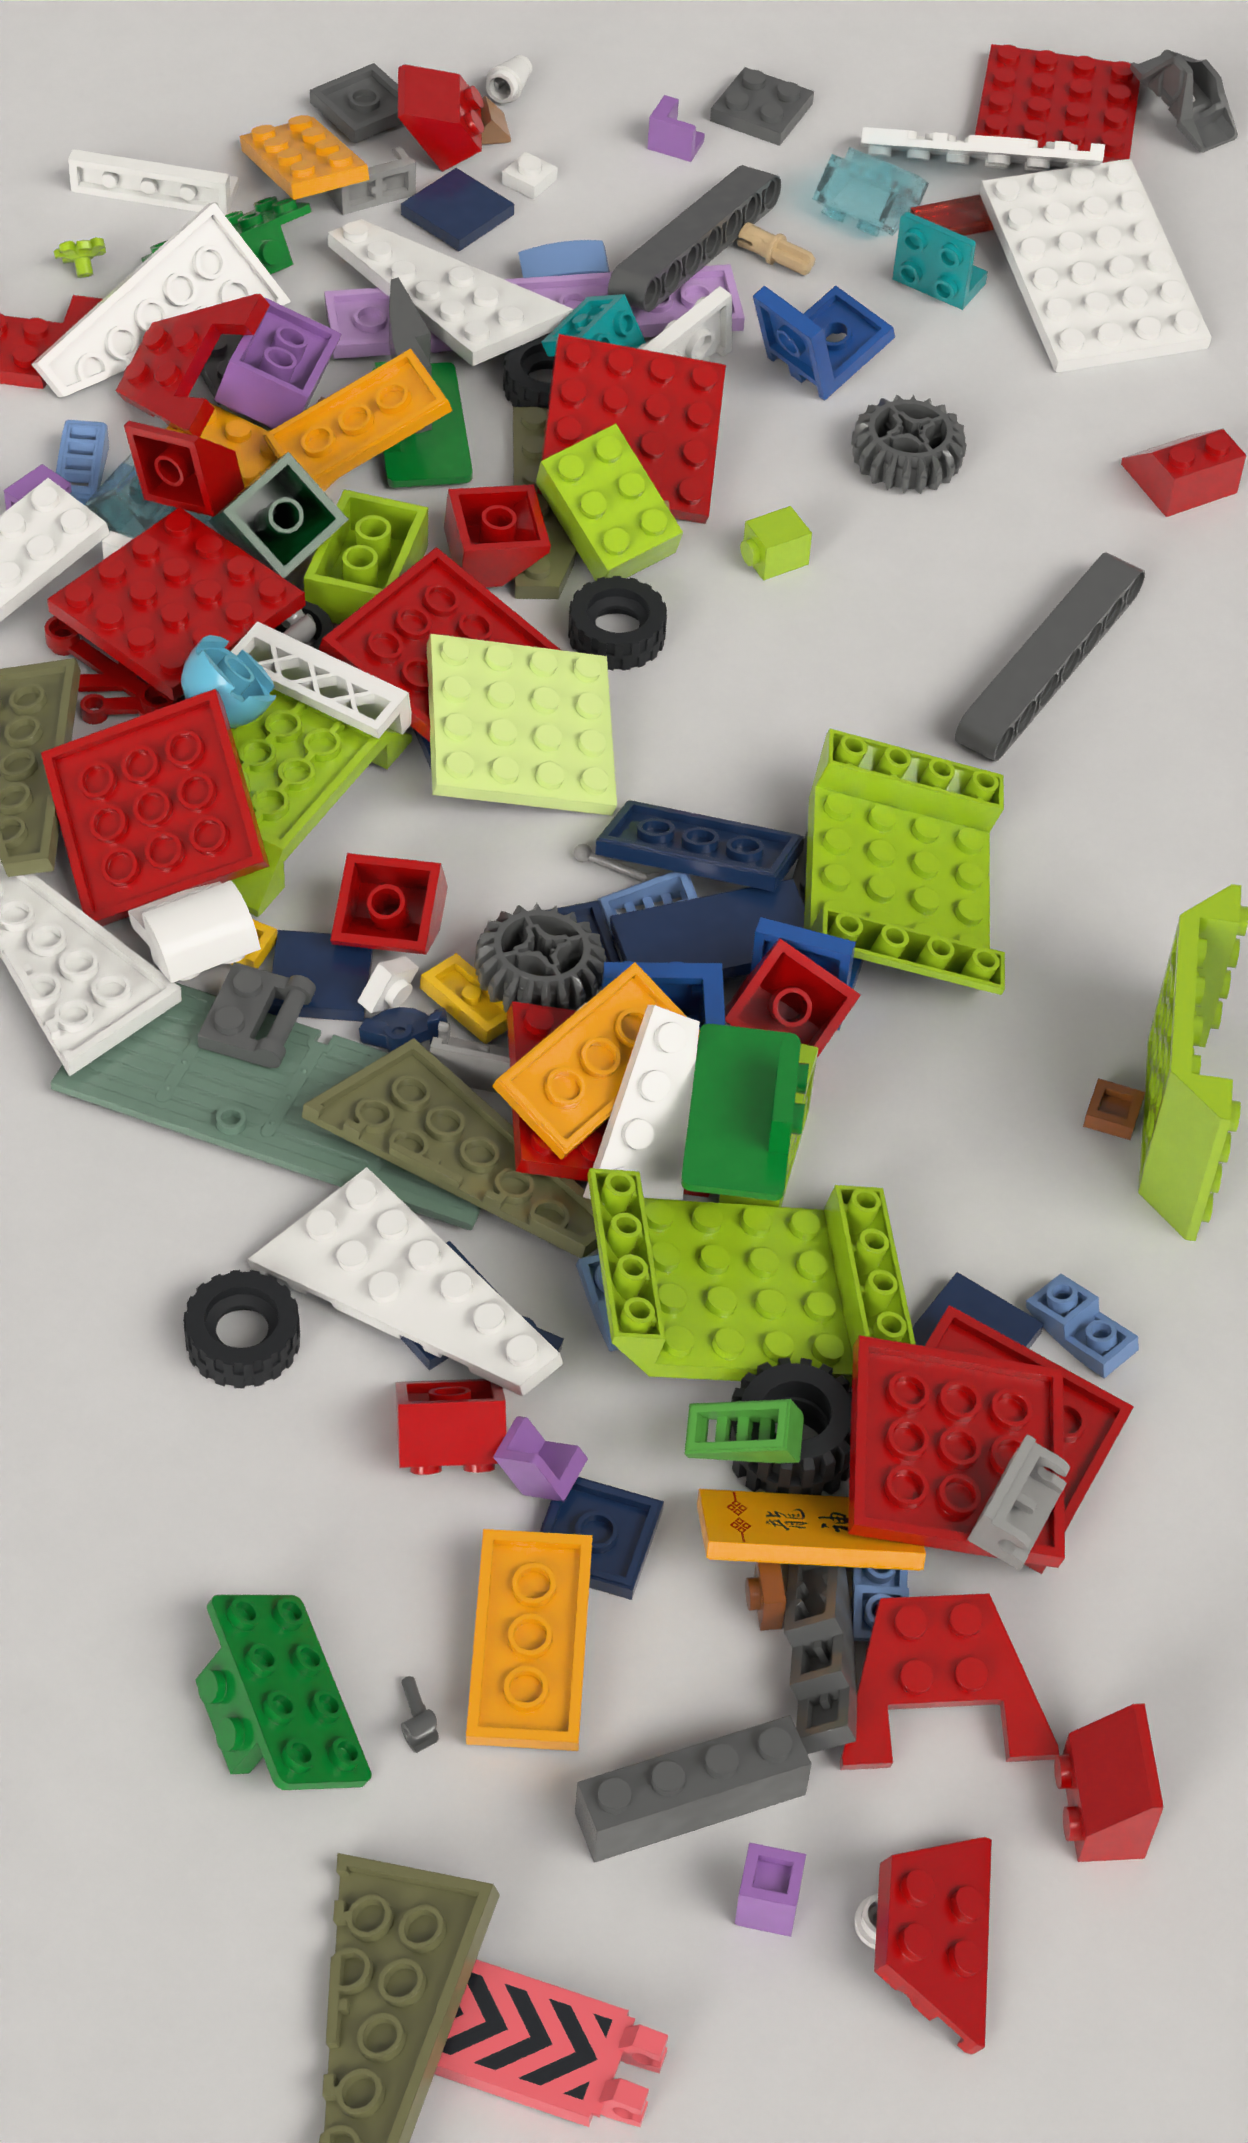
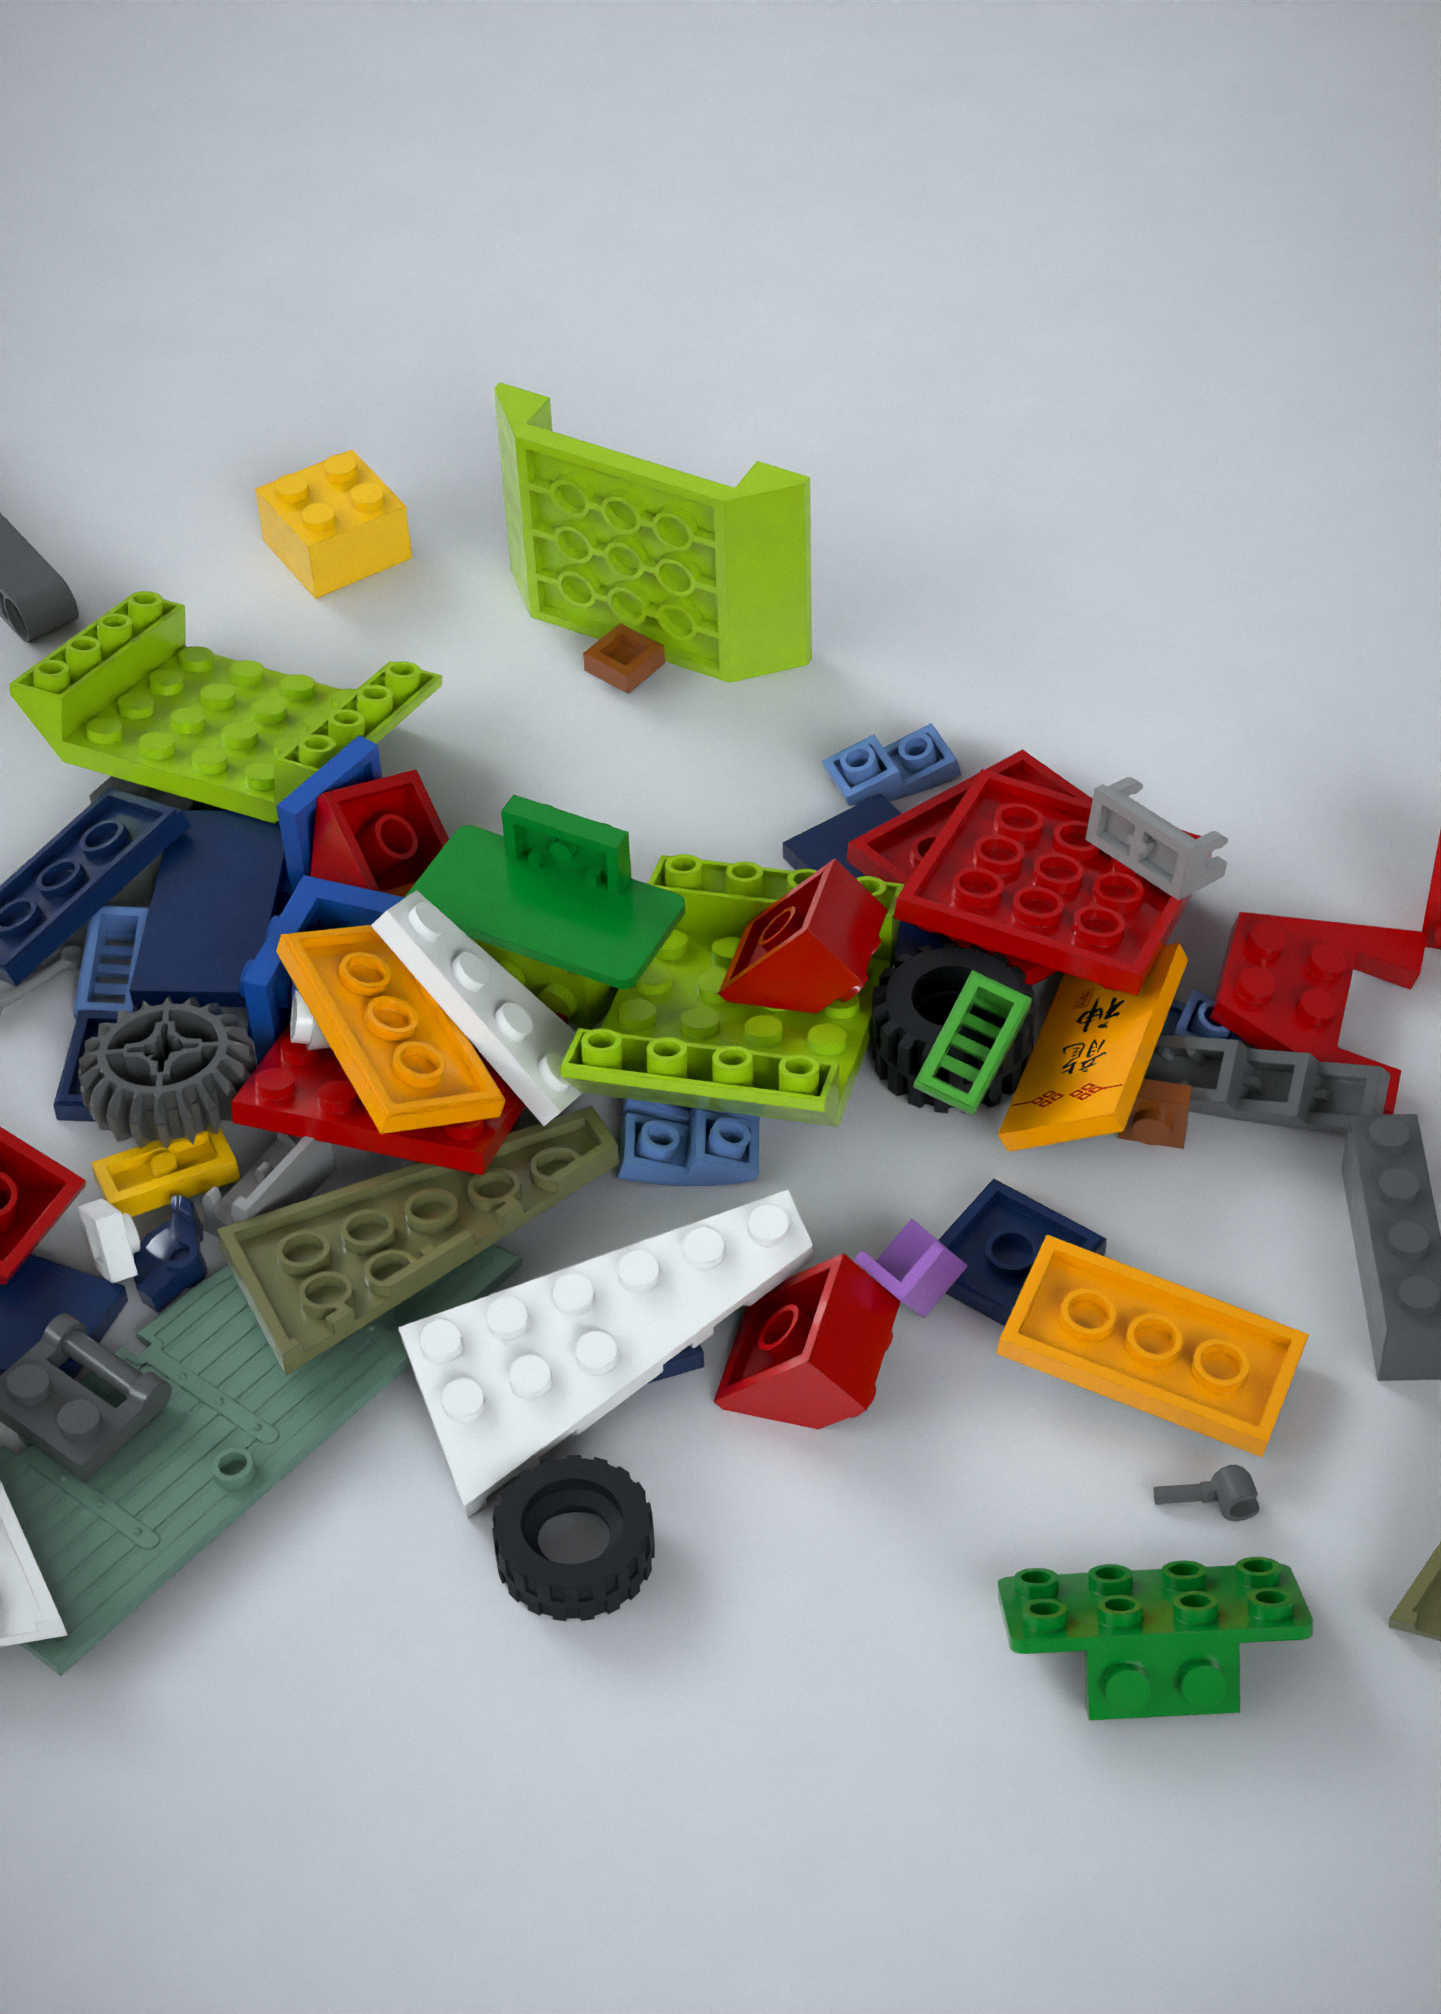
camera: 65 degrees left, 5 degrees down
none -> yellow brick [255,449,412,599]
none -> red slope [718,859,888,1014]

